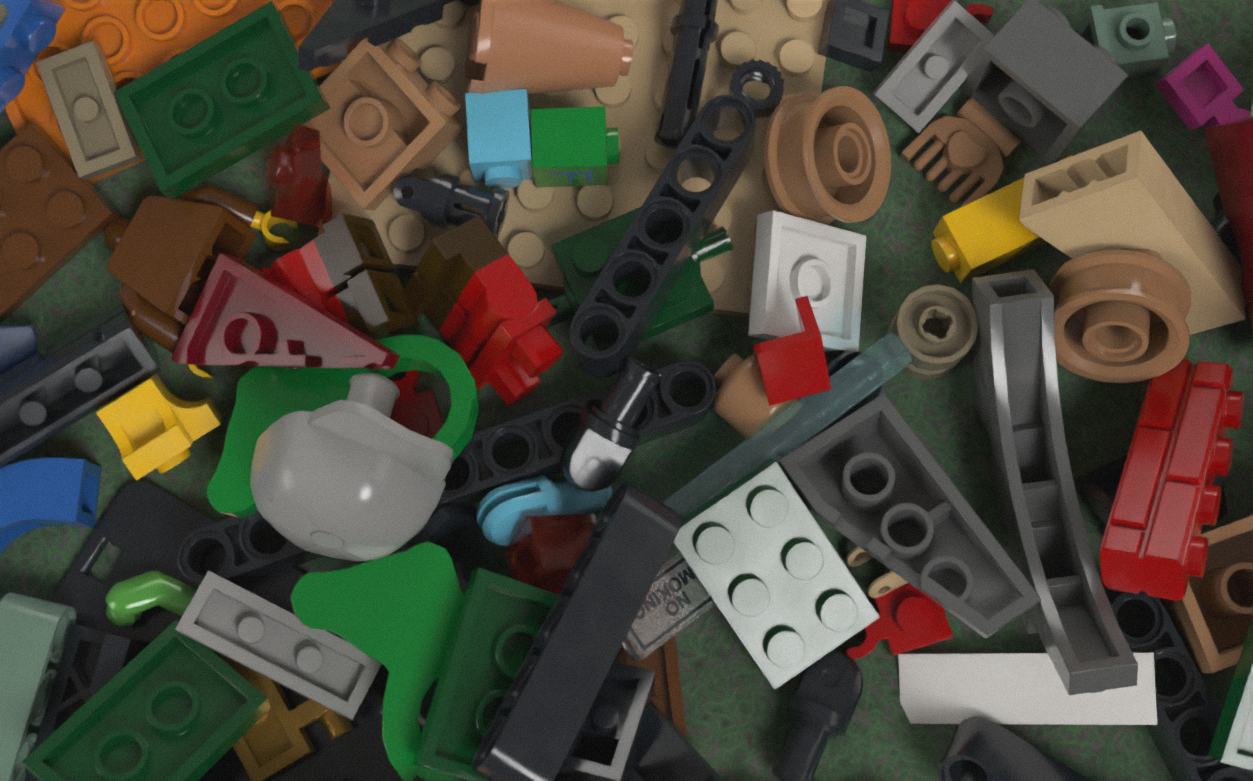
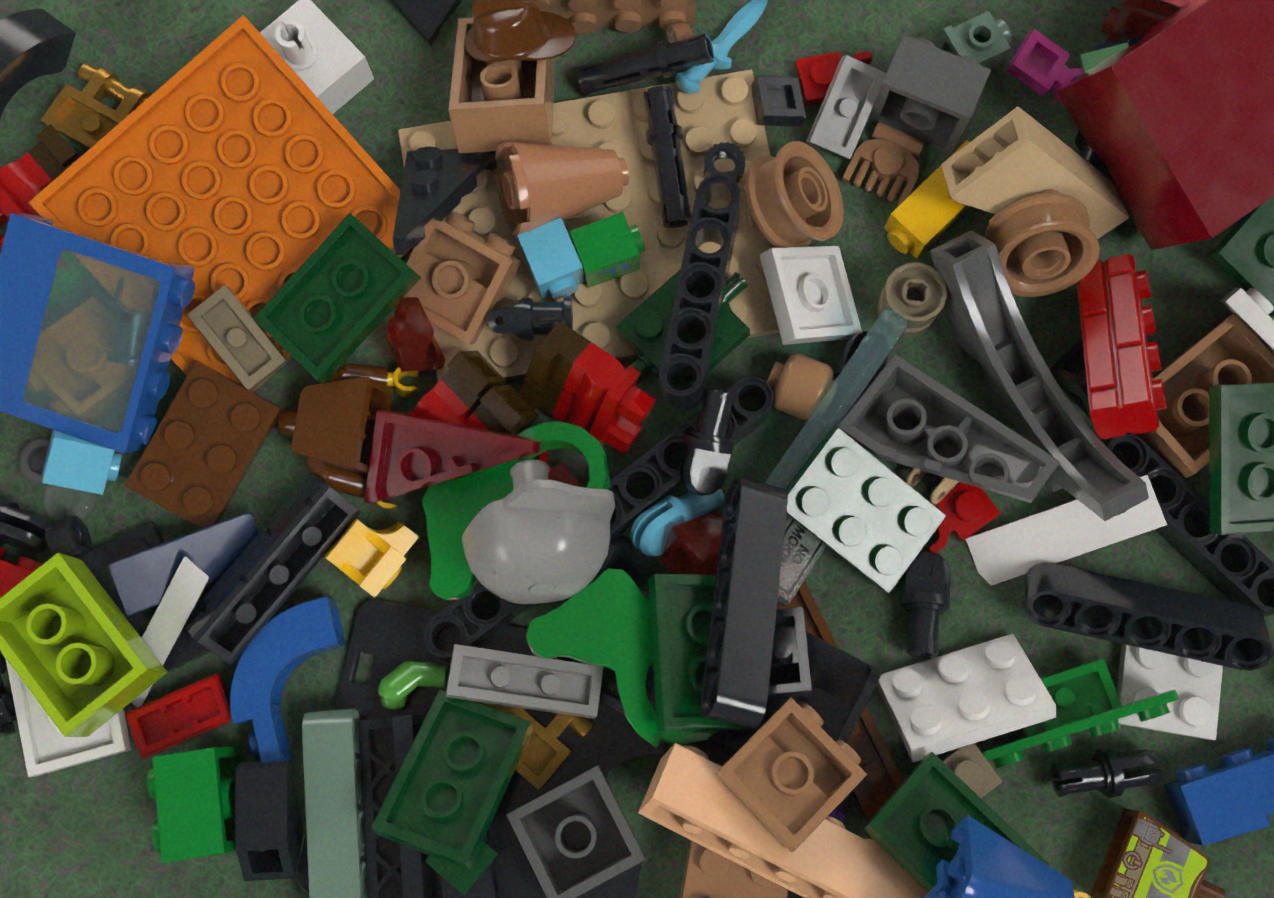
camera: 20 degrees left, 0 degrees up
red panel [752,296,831,406] -> none

